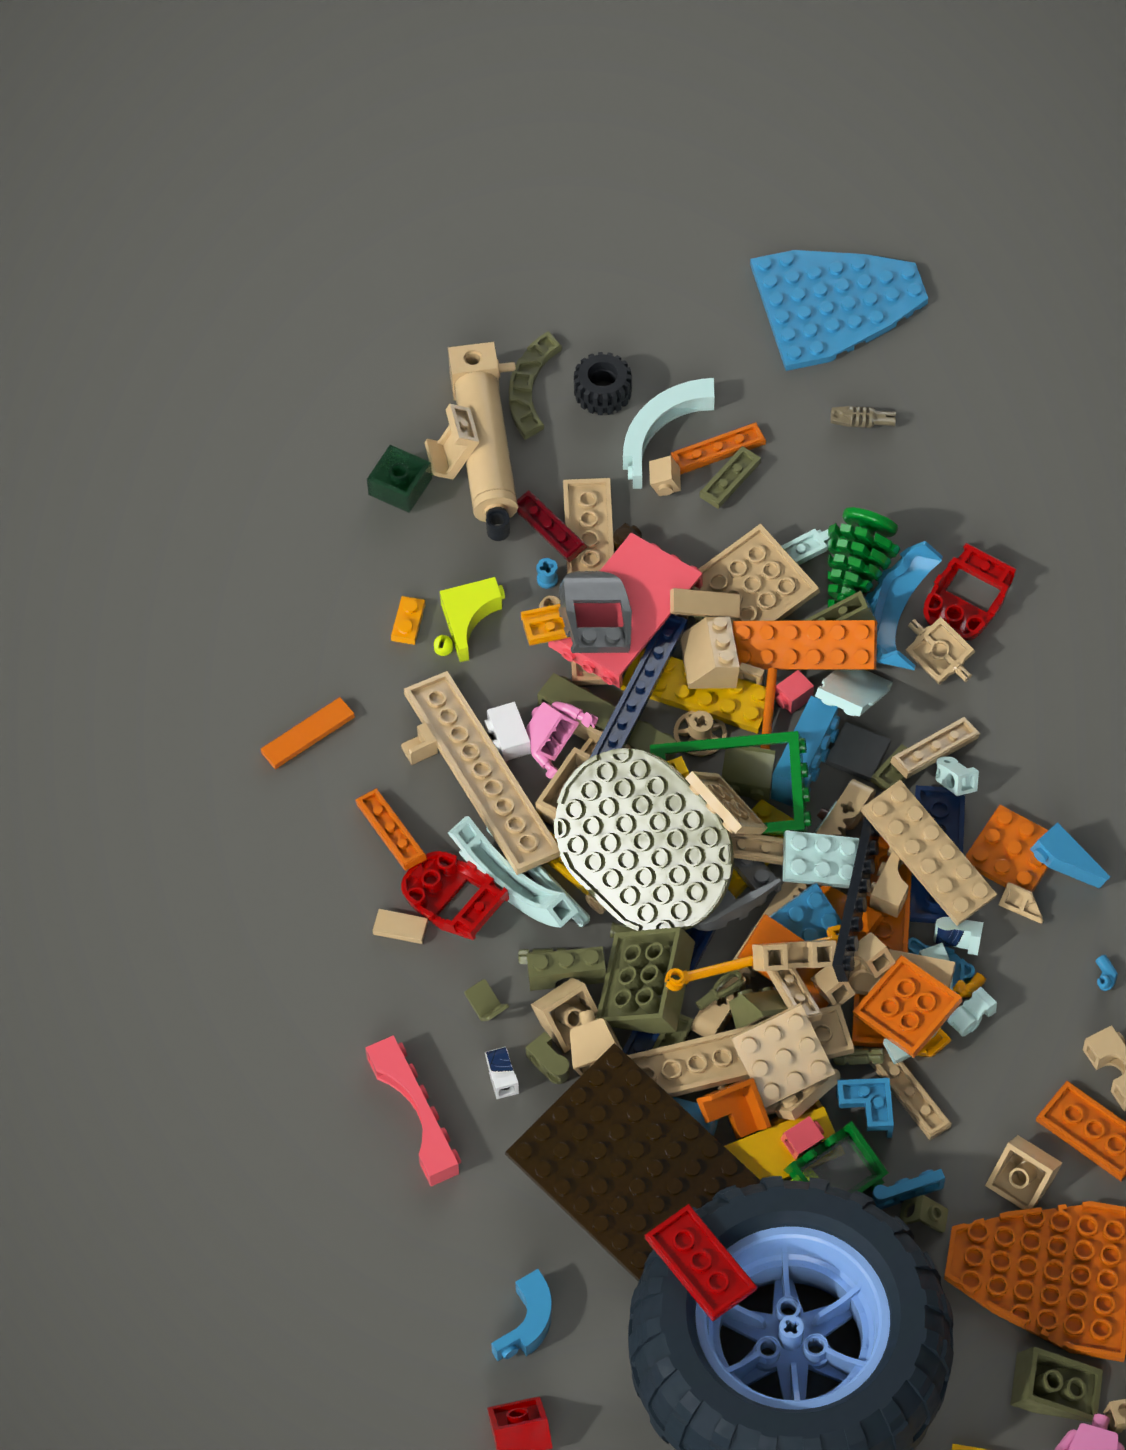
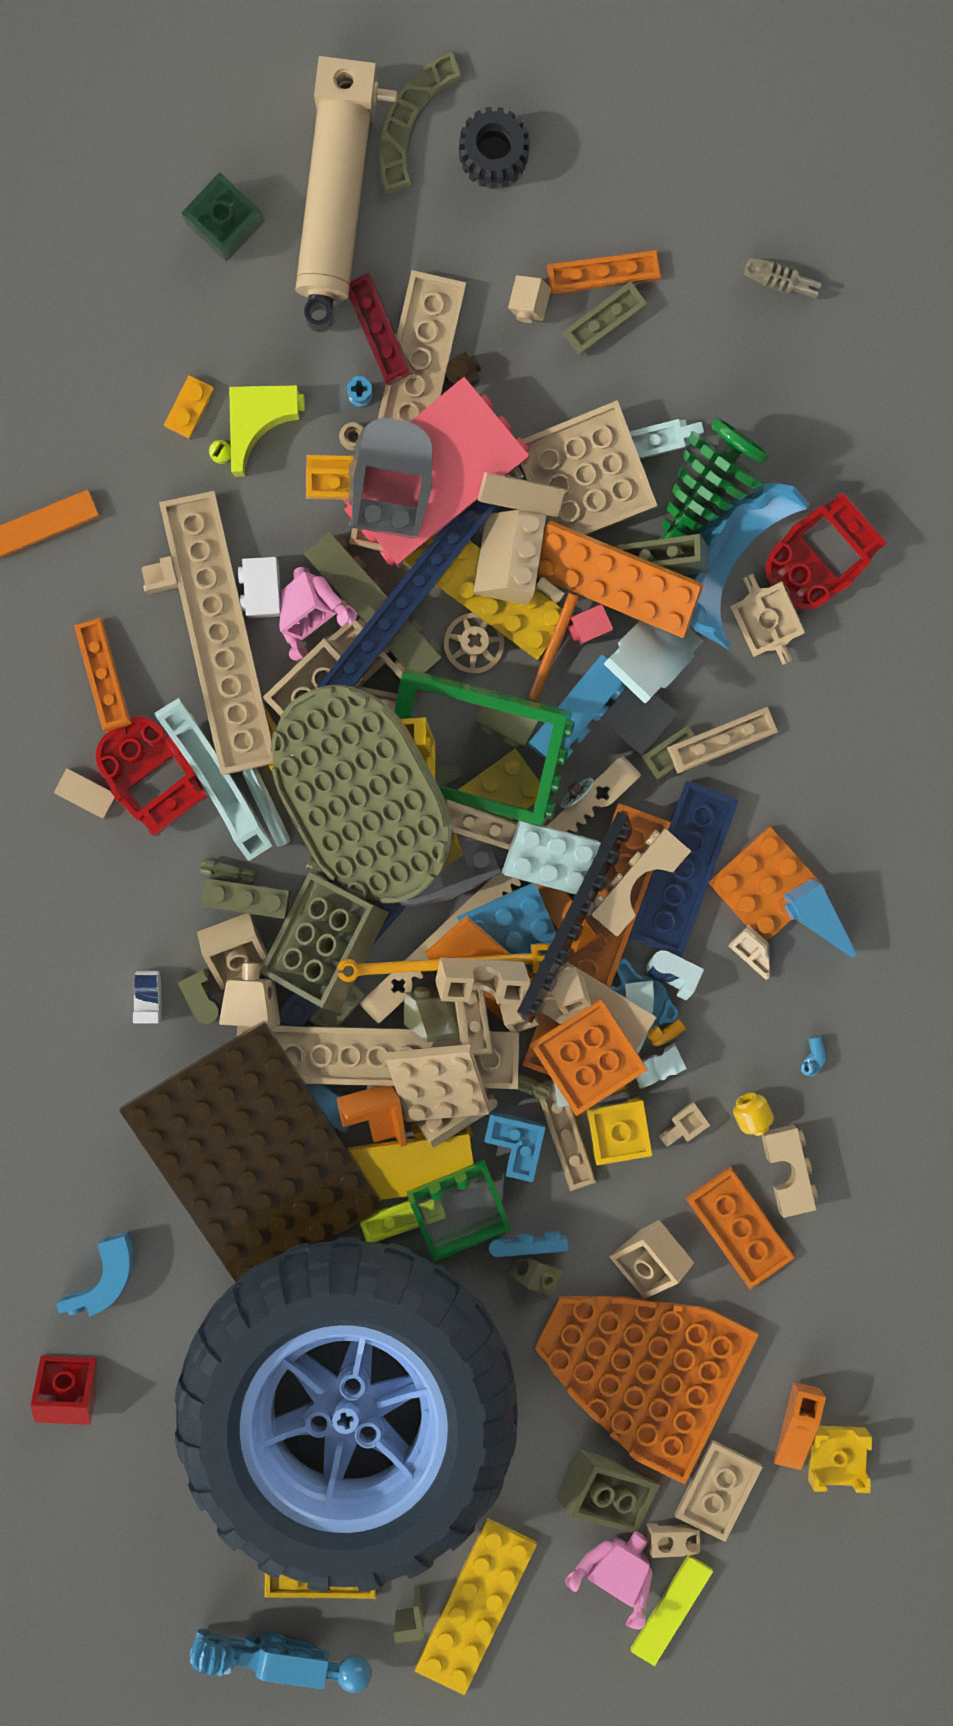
camera: 10 degrees right, 30 degrees up
coral arch [365,1035,461,1187] -> none
tan panel [424,404,479,480] -> none
olive bracket [464,979,509,1021] -> none
light aqua arch [623,378,715,489] -> none
red tile [645,1204,757,1321] -> none
tan plate [685,771,768,835] -> none
olive piece [695,970,744,1011] -> none
dark azure wing [750,250,928,371] -> none
coral brick [781,1116,824,1160] -> none
tan plate [861,780,997,926] -> none
light aqua leg [936,756,979,796] -> none
none -> yellow panel [586,1097,652,1165]
none -> tan plate [658,1102,710,1147]
none -> yellow head [733,1093,774,1136]

